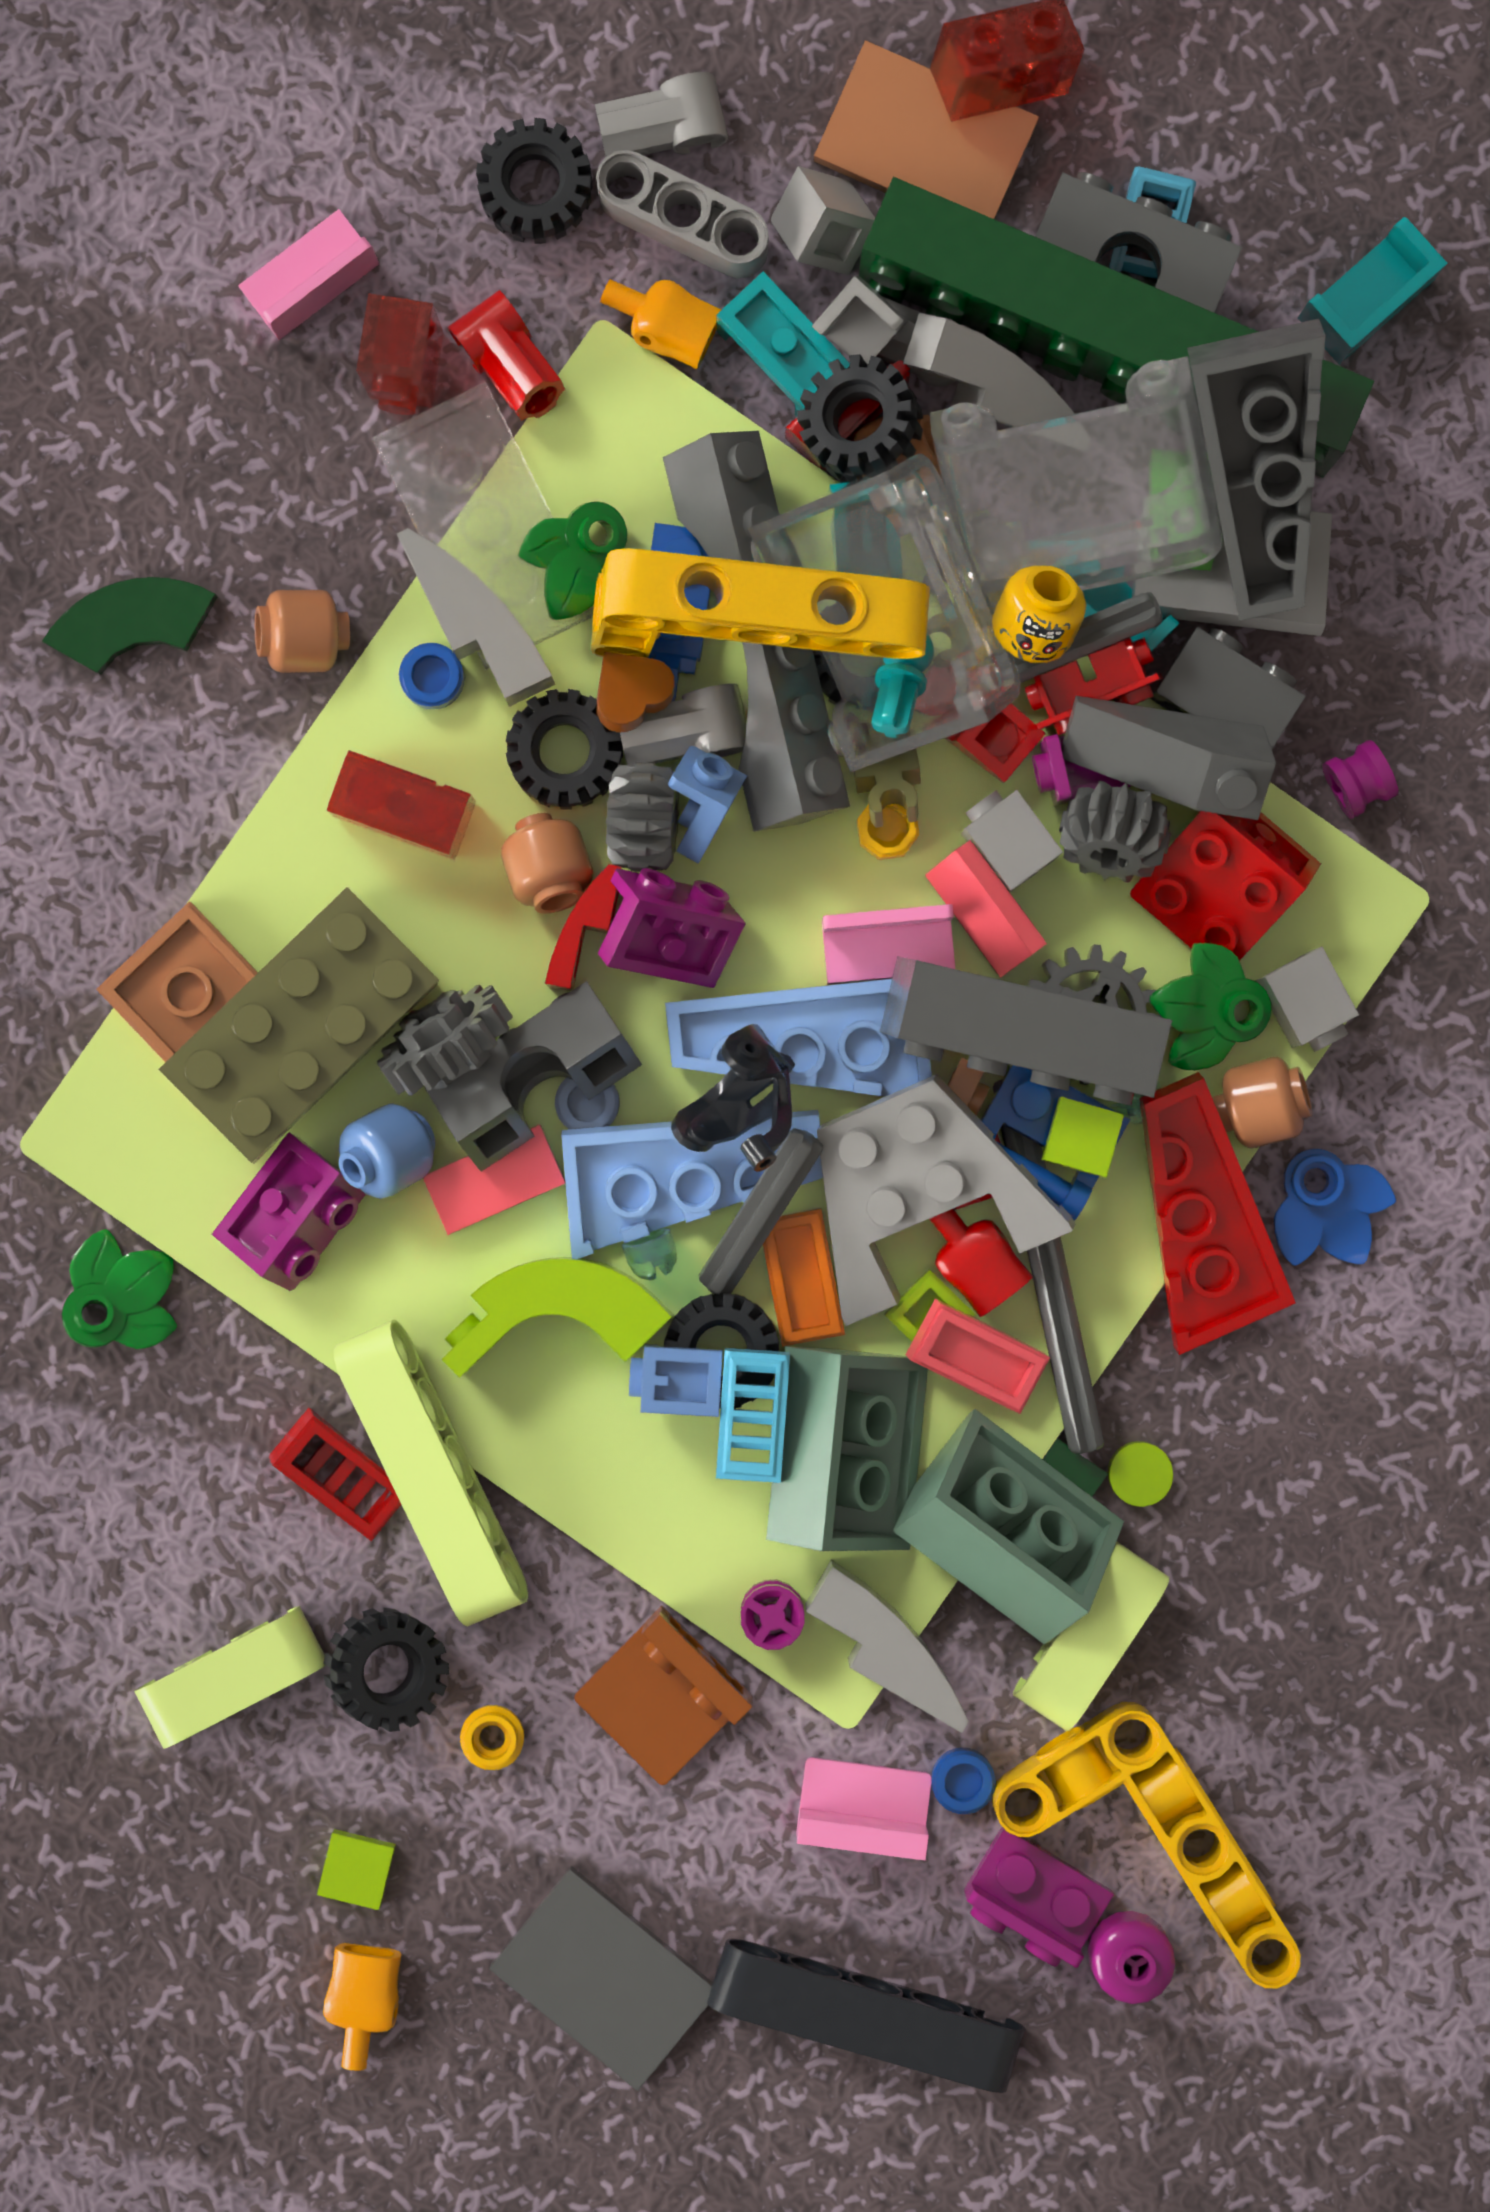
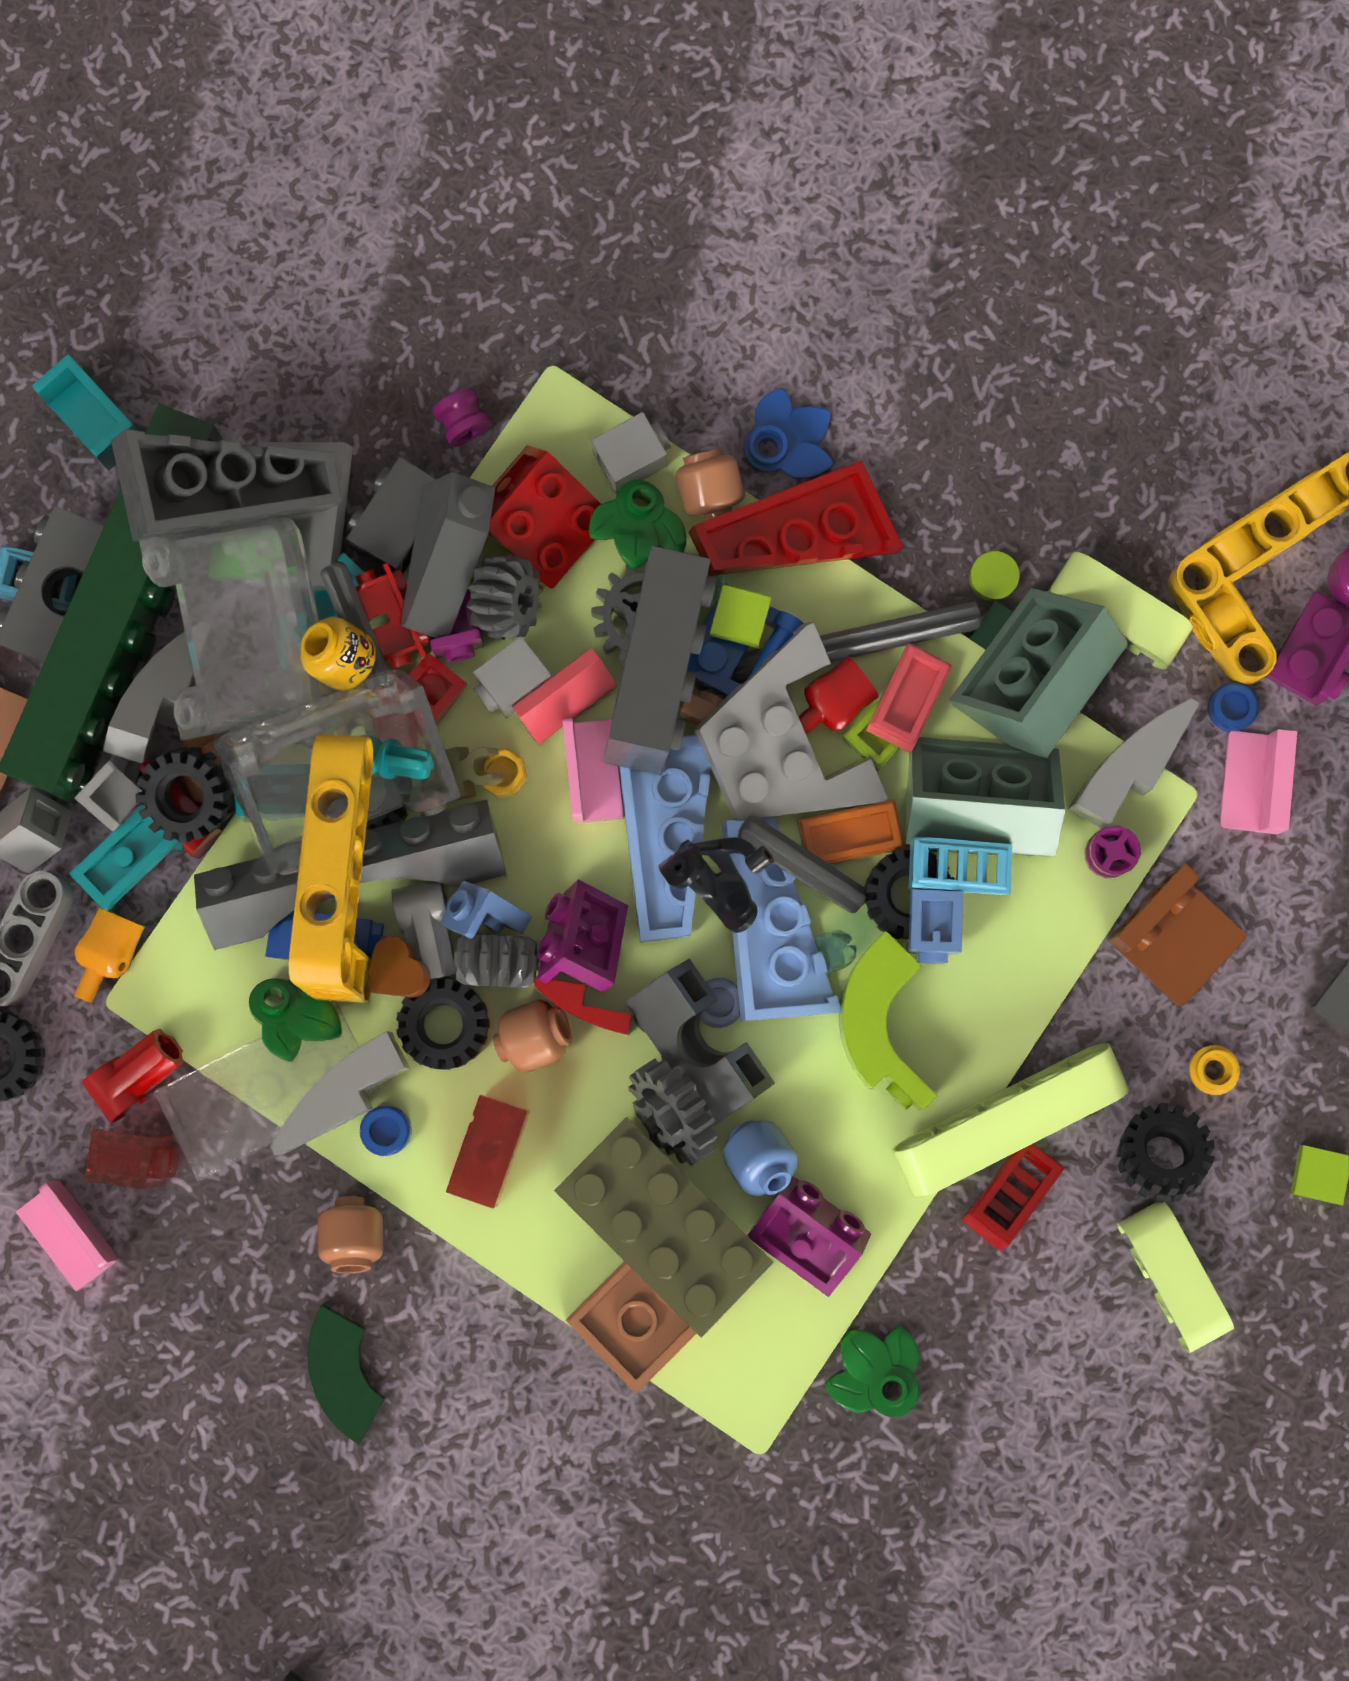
camera: 90 degrees left, 5 degrees down
coral tile [423,1125,565,1235] -> none

